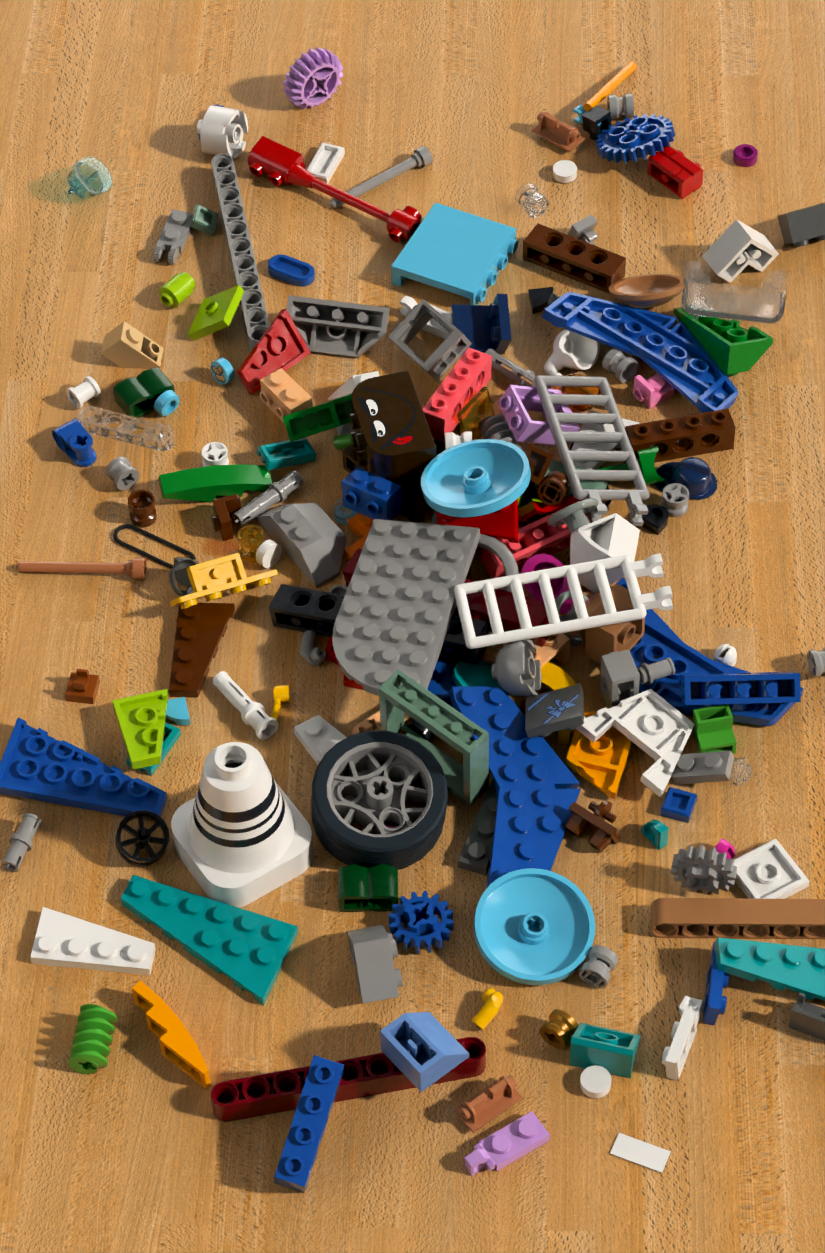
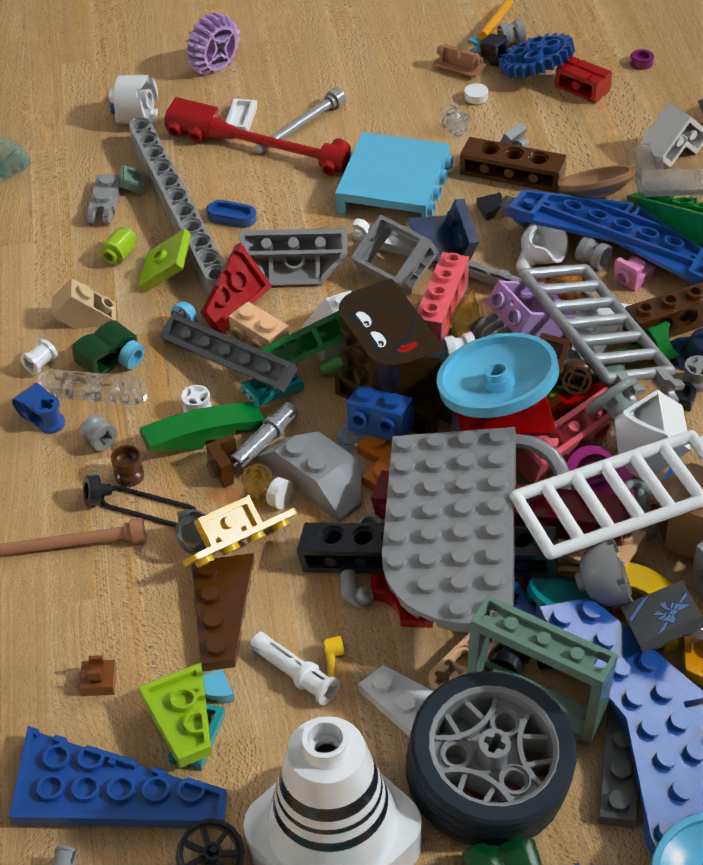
camera: 10 degrees left, 5 degrees down
none -> black tile [83,475,112,506]
none -> dark grey plate [159,313,298,393]

